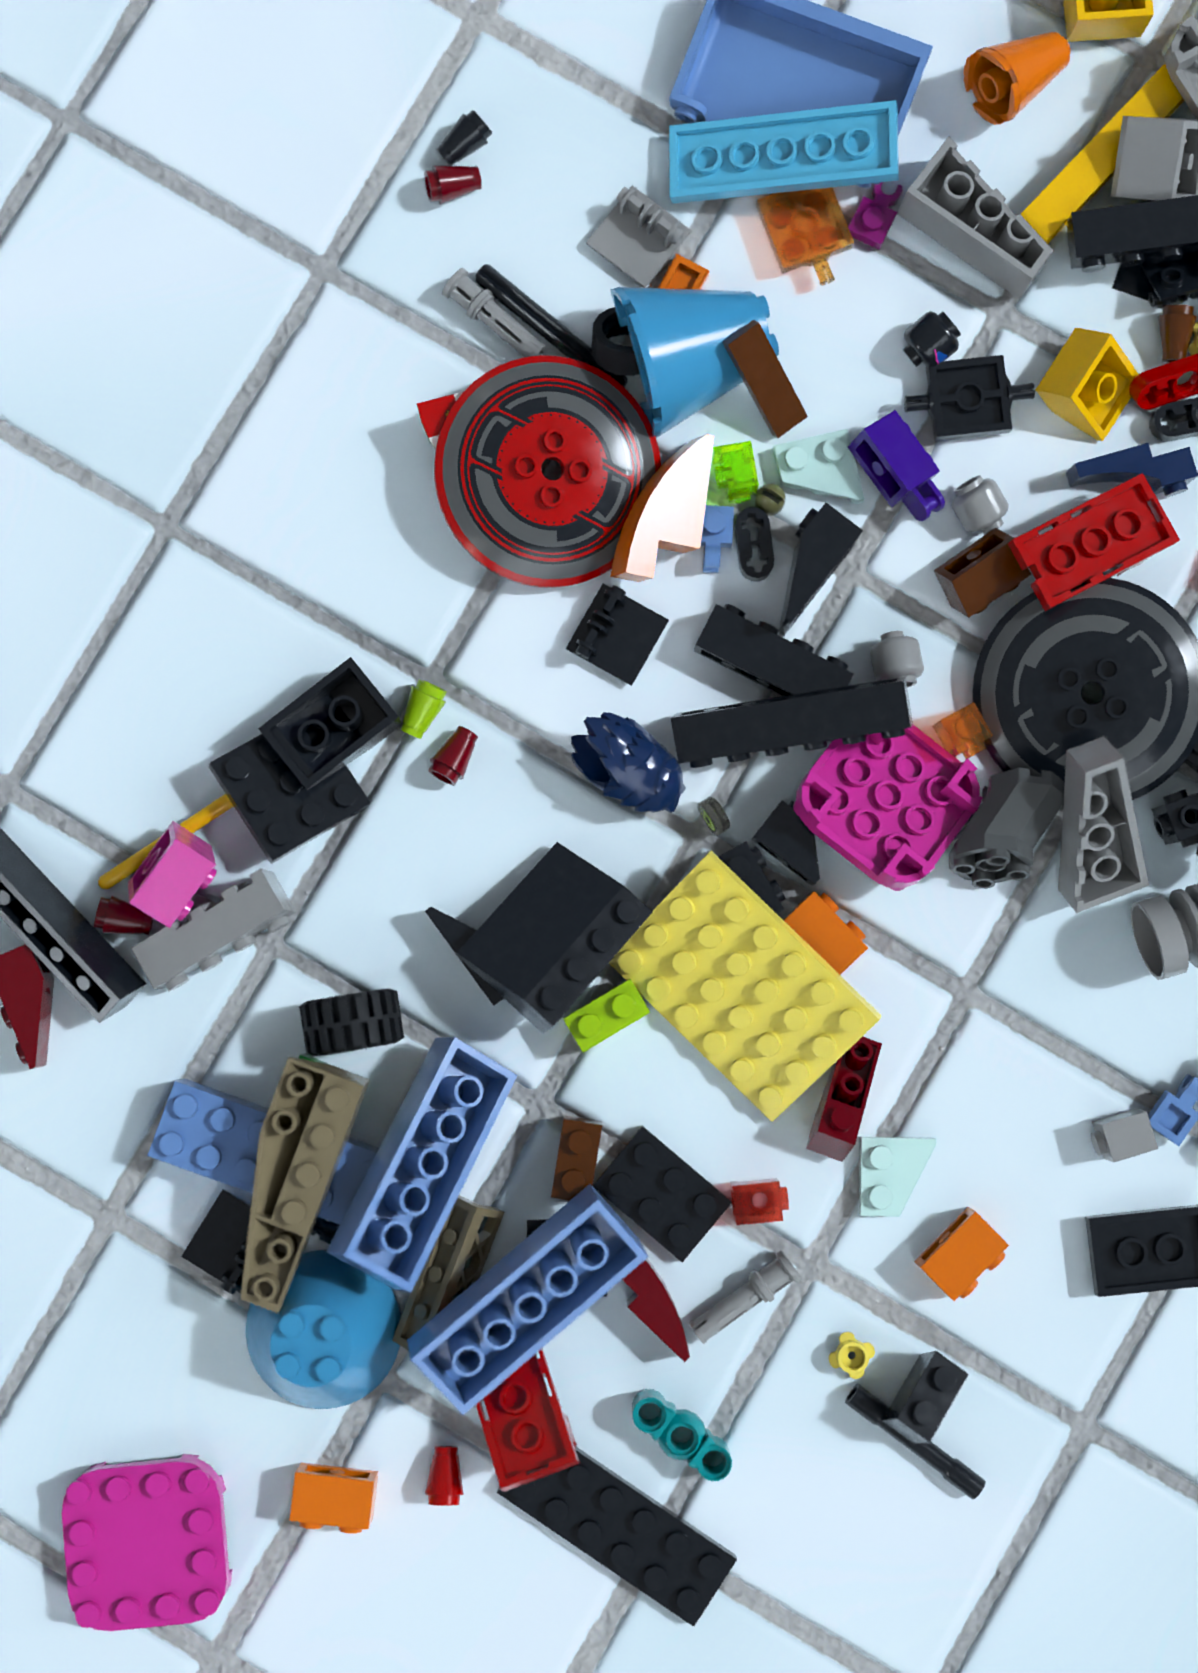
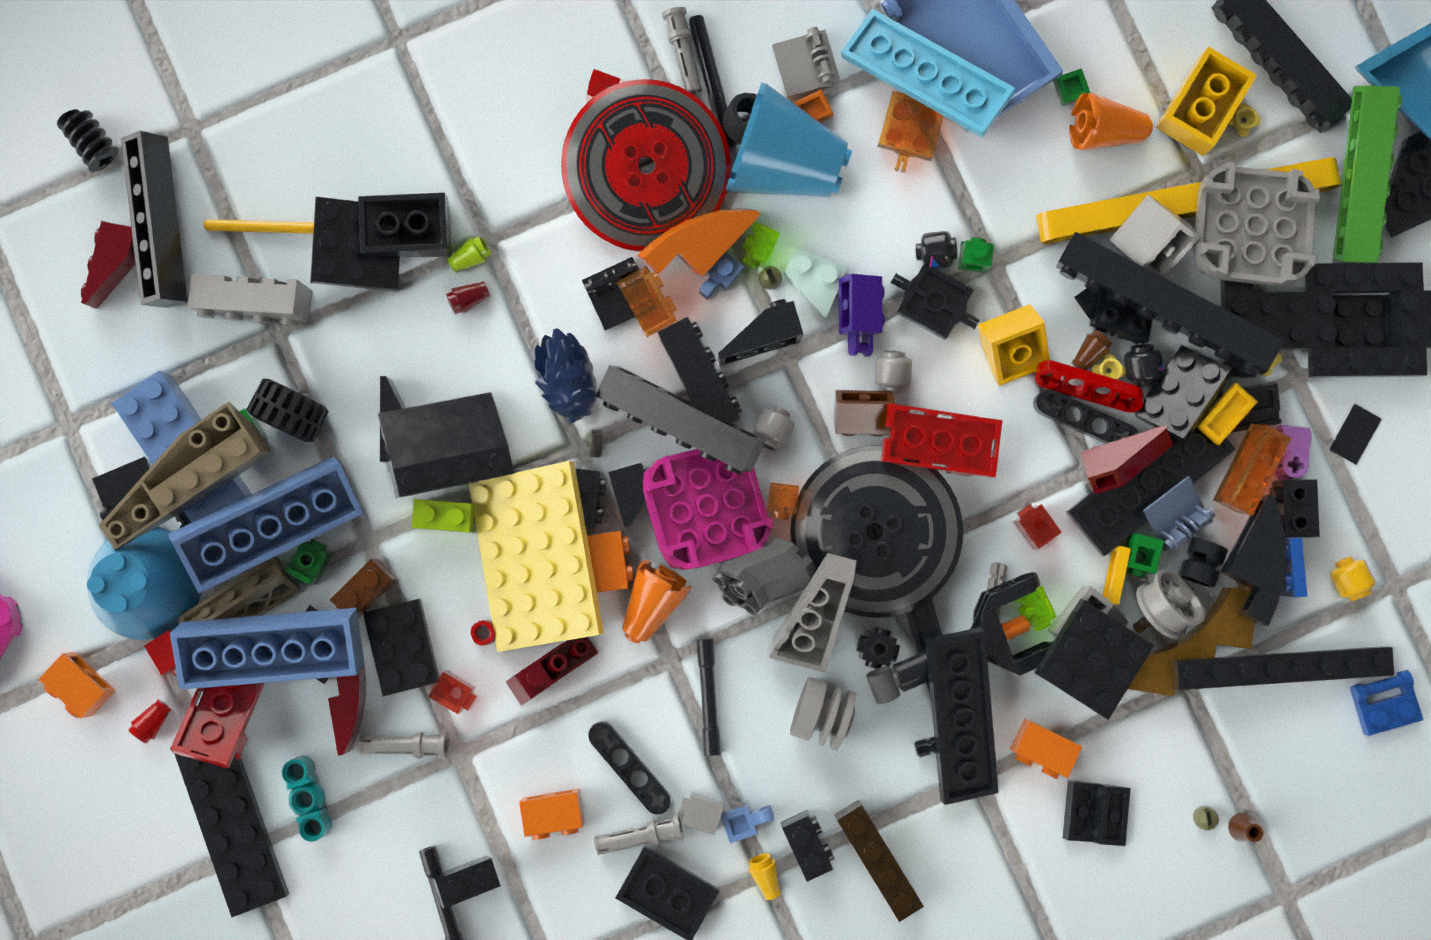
camera: 35 degrees right, 0 degrees up
dark red cone [94,896,154,935] -> none
dark pink brick [128,821,217,928] -> none
reddish brown tile [722,320,808,438] -> none
black beam [734,507,774,582] -> none
light yellow plate [829,1332,875,1379] -> none
magenta plate [846,182,903,250] -> none
light aqua wing [859,1136,936,1217] -> none
light grey wedge [897,136,1053,300] -> none
dark blue slope [1066,443,1198,497] -> none
none -> red brick [144,630,177,676]
none -> green brick [284,538,333,585]
none -> red axle [470,620,496,646]
none -> black beam [588,721,671,815]
none -> light grey pin [594,814,684,855]
none -> clear orange brick [616,266,677,337]
none -> orange cone [622,560,692,643]
none -> black piece [696,639,721,756]
none -> green brick [958,237,994,273]
none -> green plate [1053,68,1091,106]

